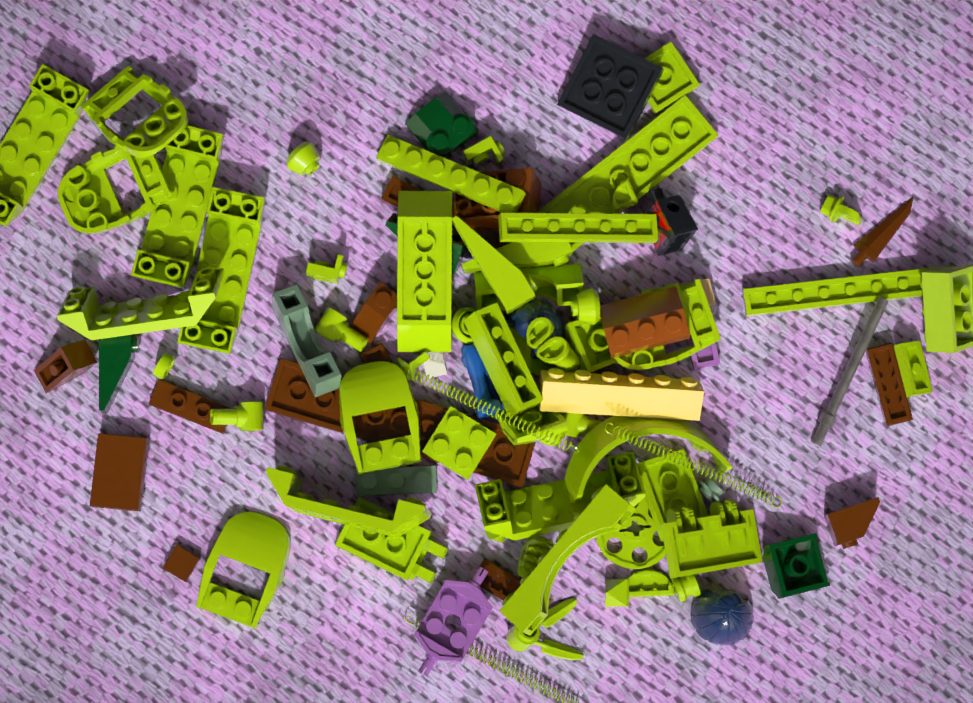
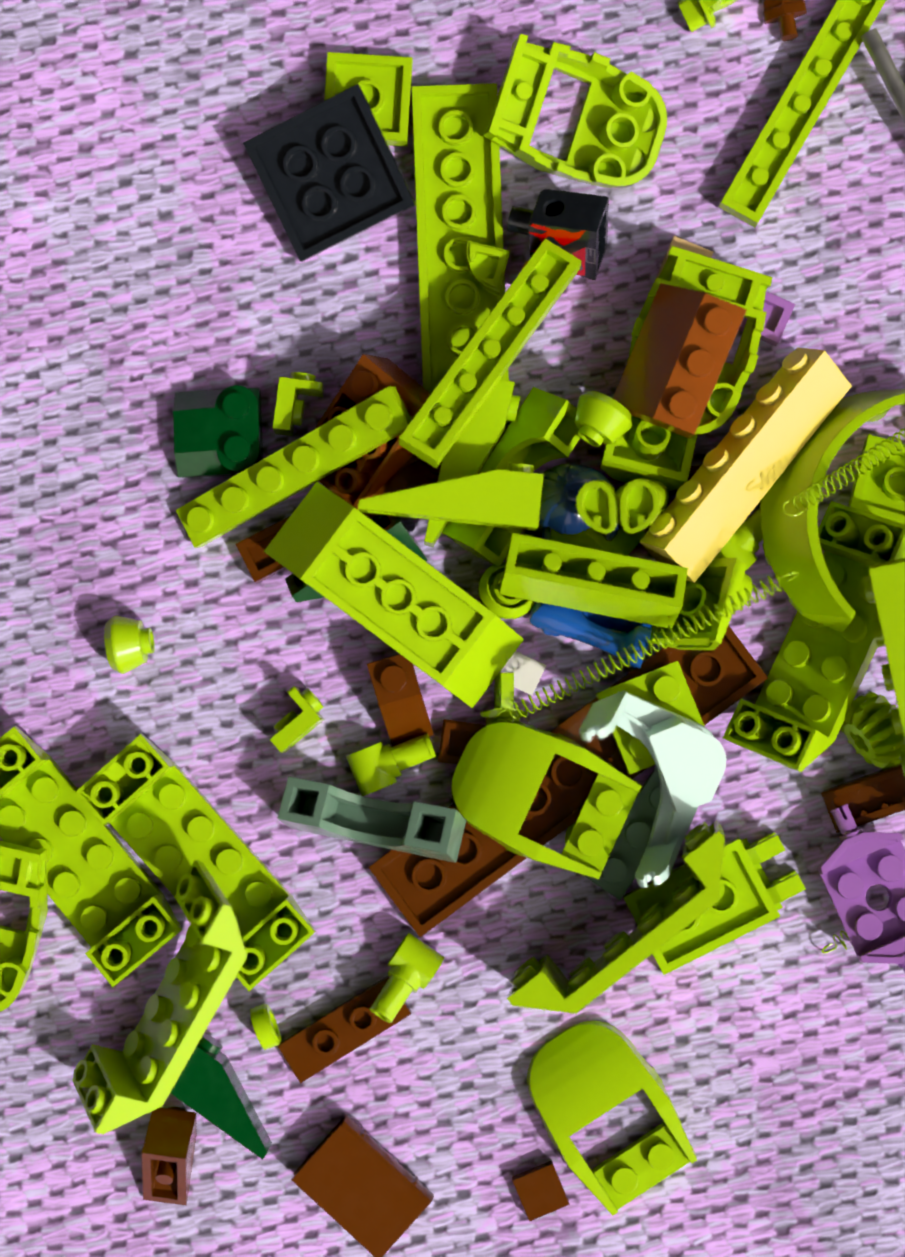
camera: 45 degrees left, 5 degrees up
none -> lime slope [483,34,667,188]
none -> light aqua piece [579,691,726,888]

